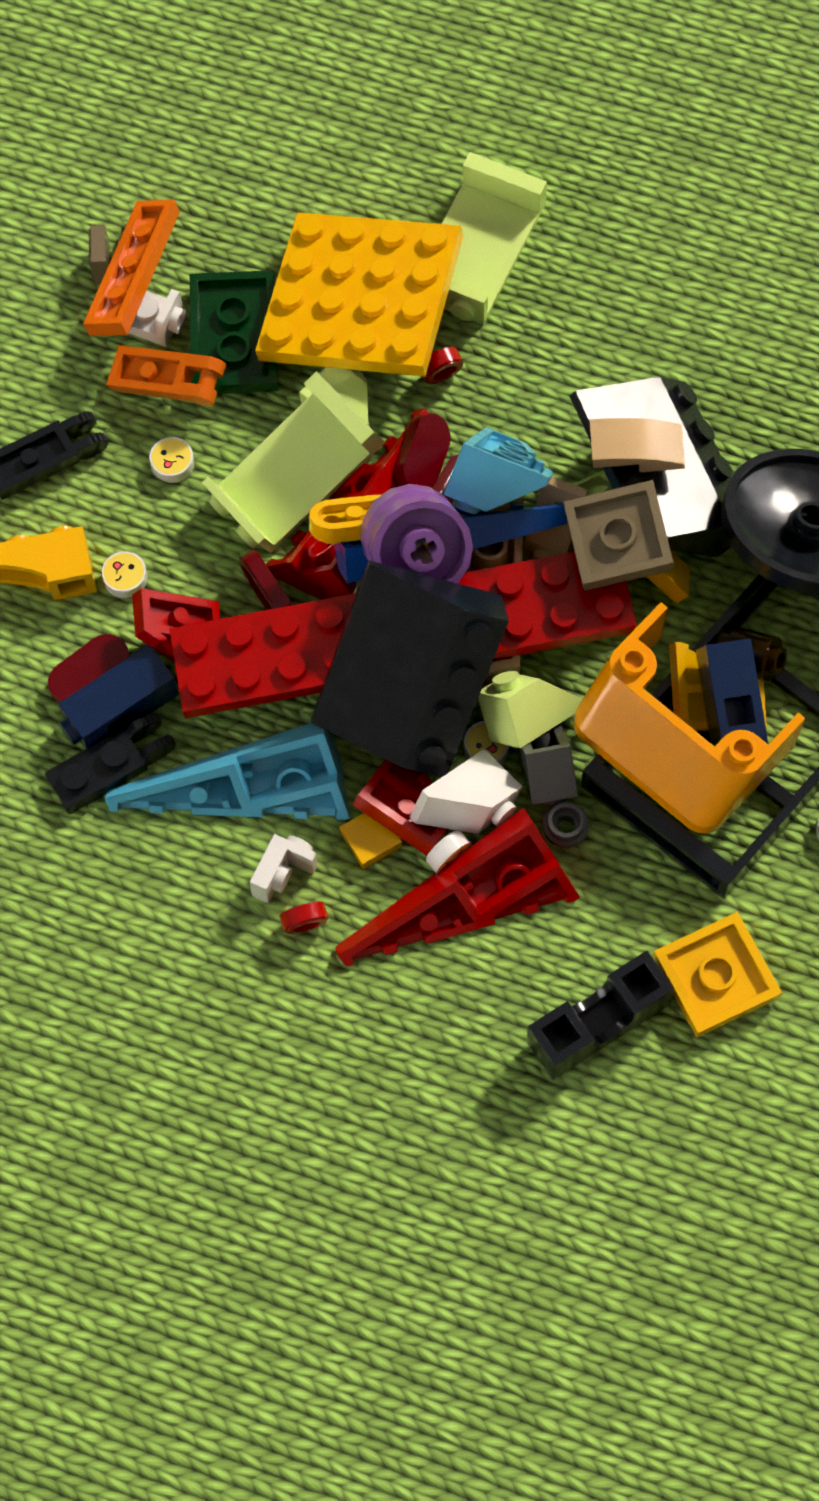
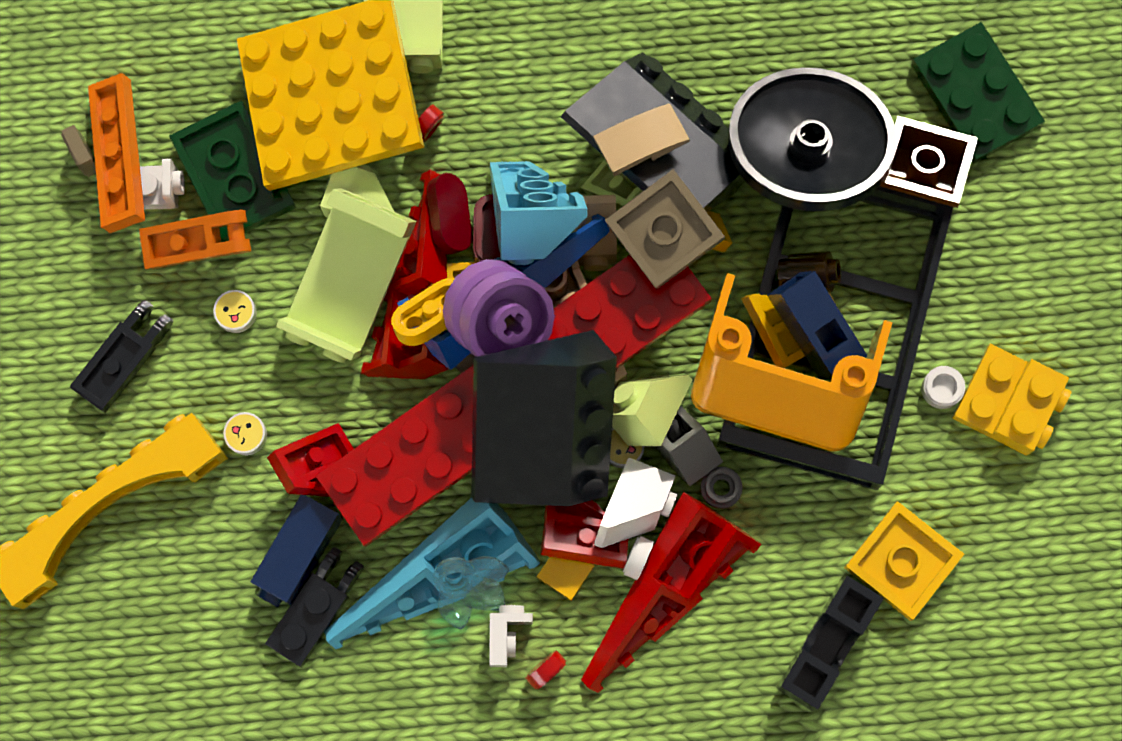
camera: 25 degrees left, 10 degrees up
dark red tile [48,634,130,703] -> none
dark red tile [239,549,291,610] -> none
none -> clear light blue plate [433,556,509,629]

